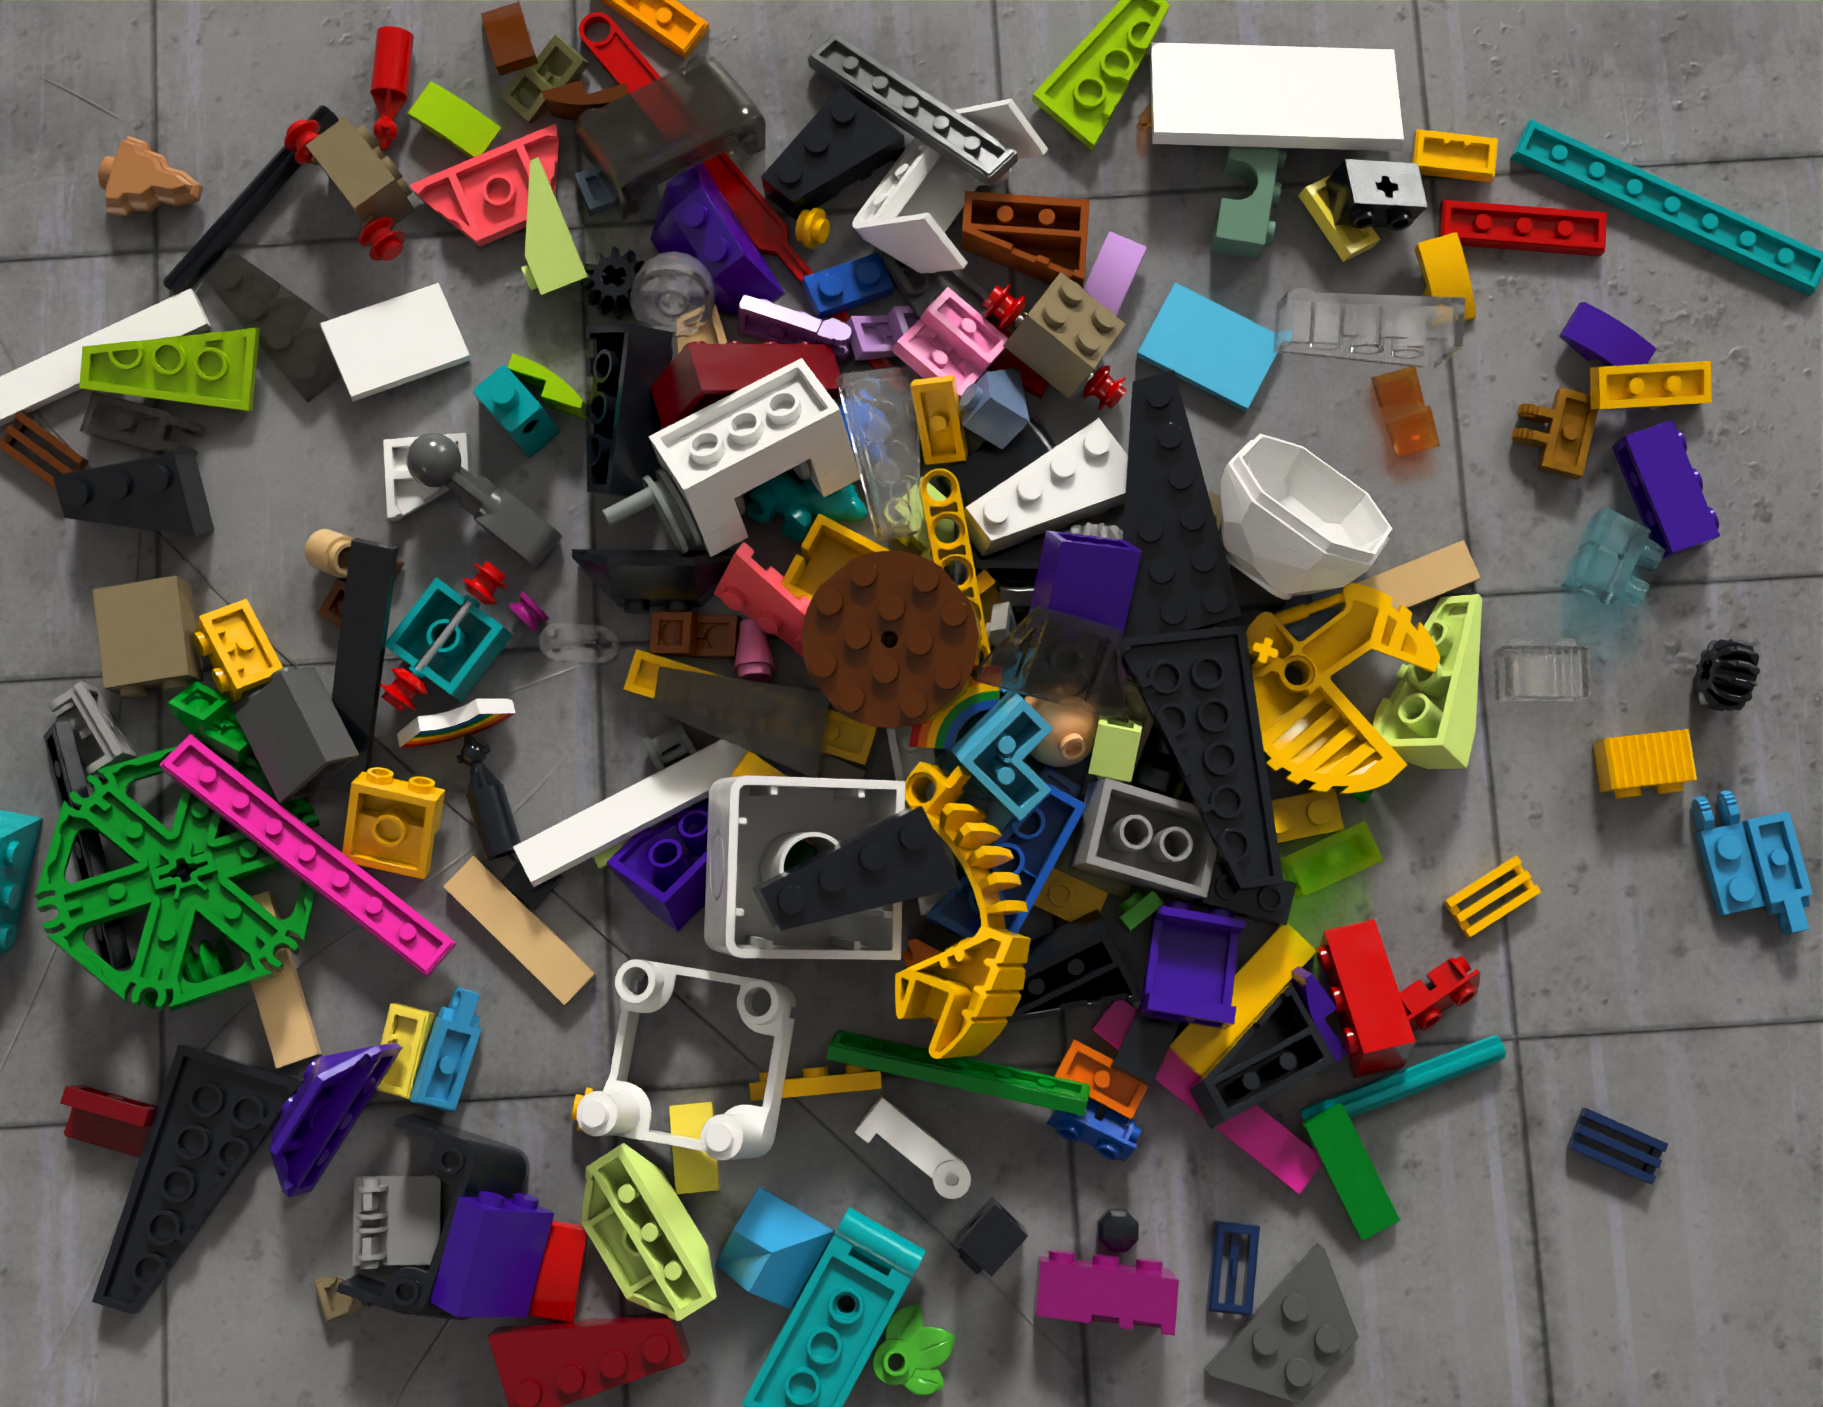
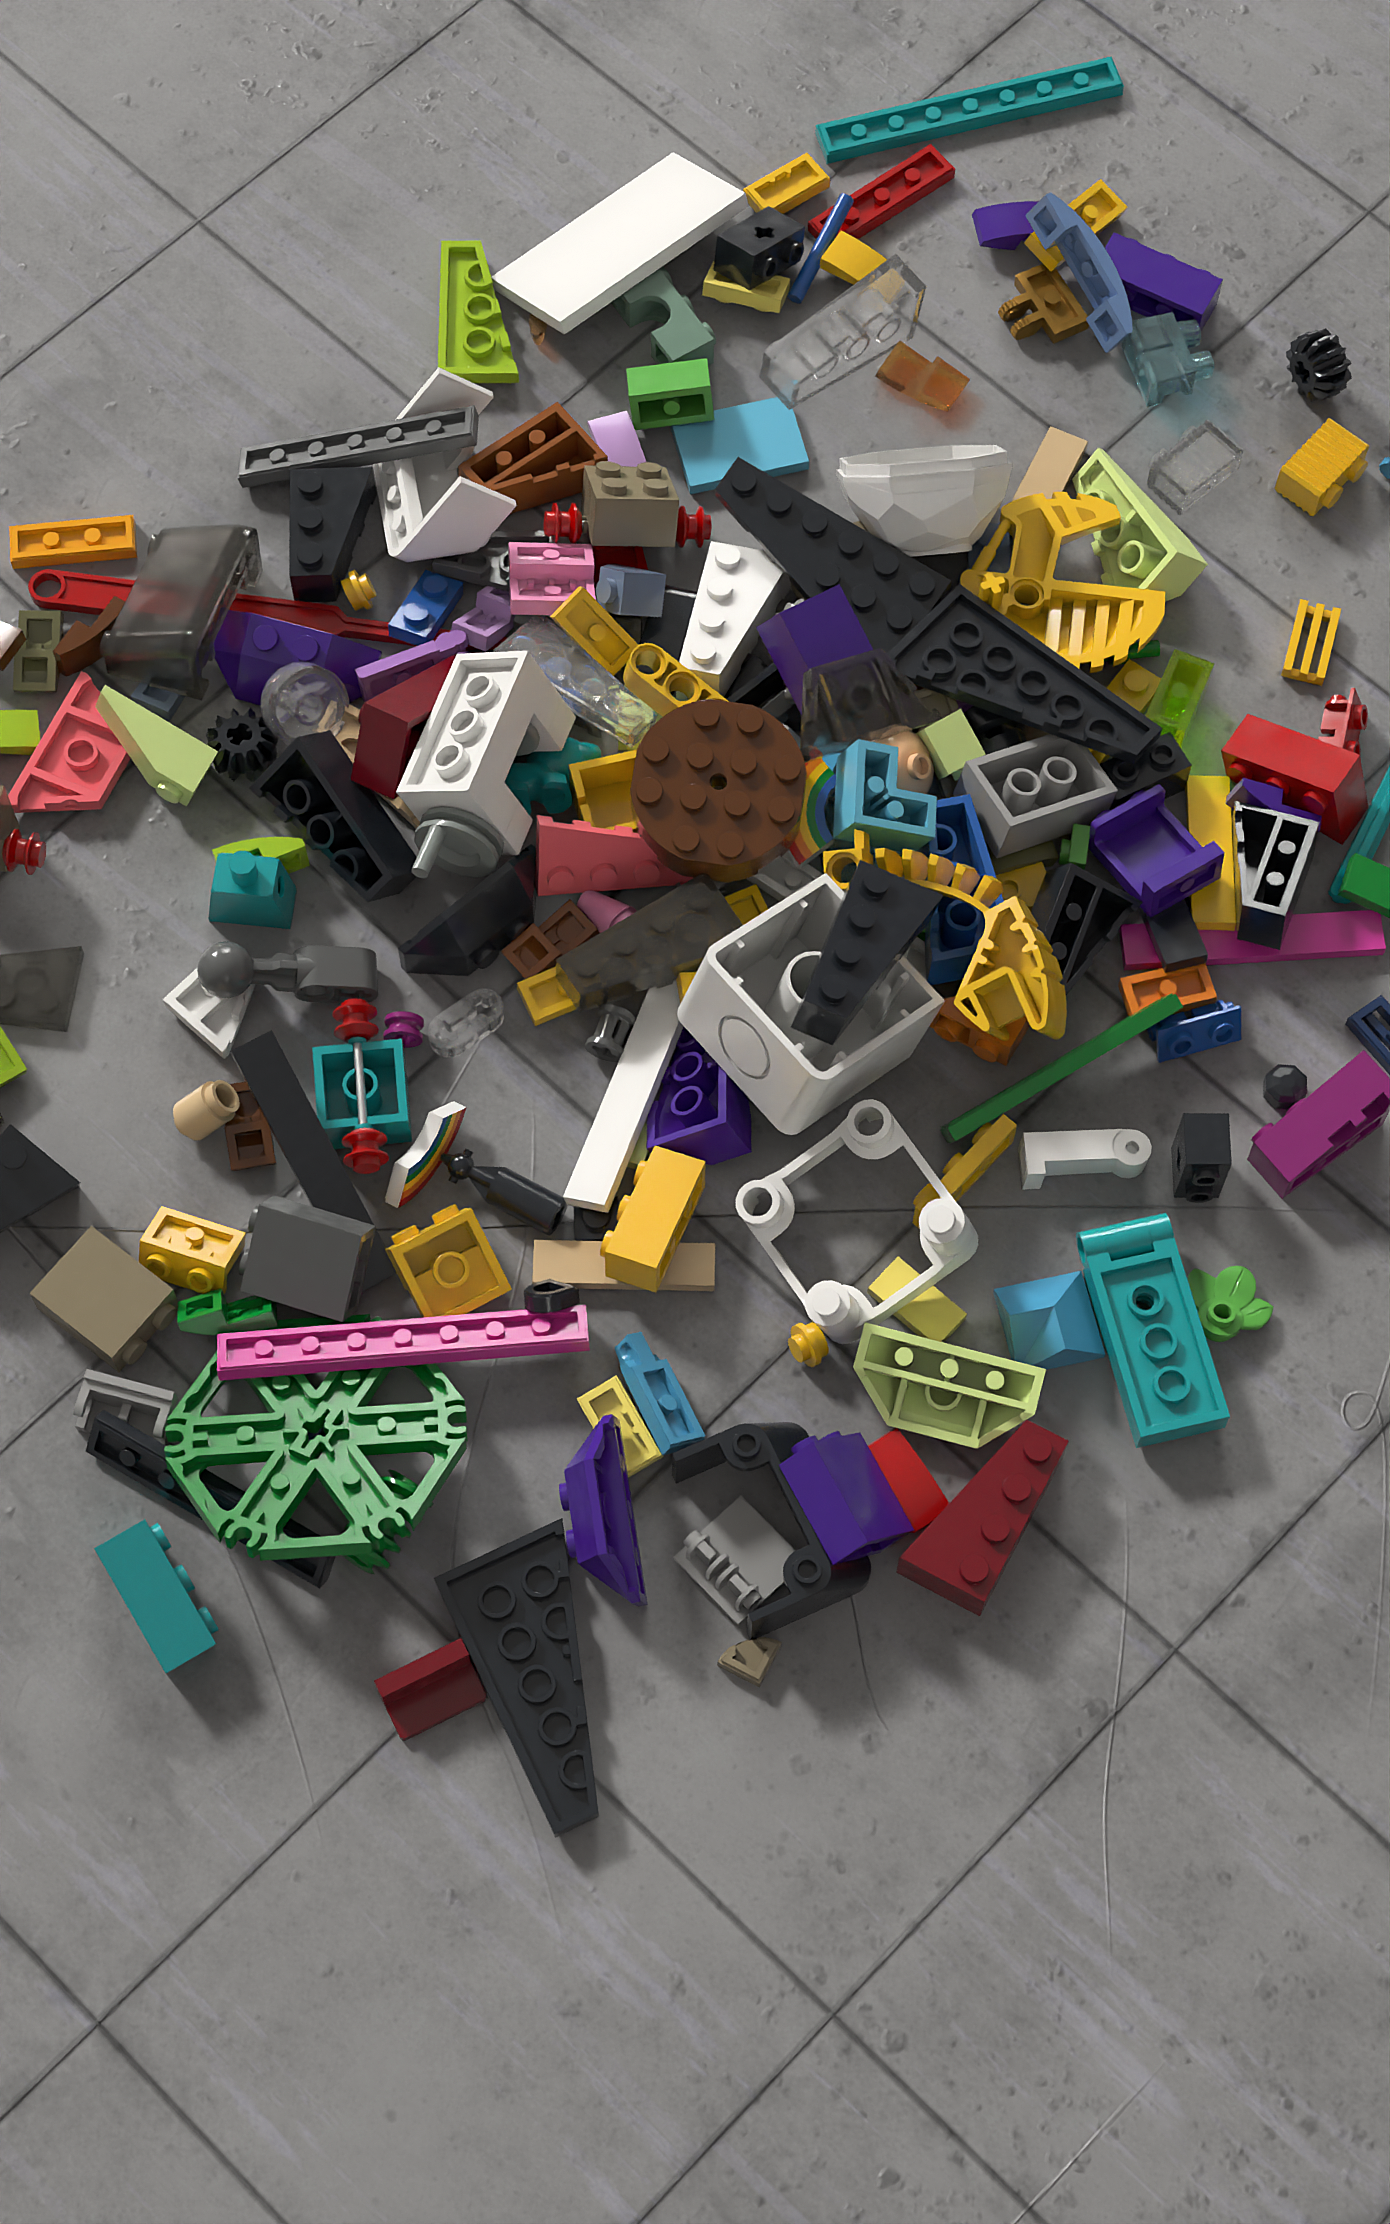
camera: 45 degrees left, 15 degrees down
tan tile [241,891,322,1069] -> none
white tile [320,283,470,402] -> none
none -> black tile [524,1279,580,1313]
none -> yellow brick [600,1146,706,1293]
none -> bright green brick [626,358,715,430]
none -> blue bar [787,193,854,304]
none -> medium blue slope [1025,193,1133,353]

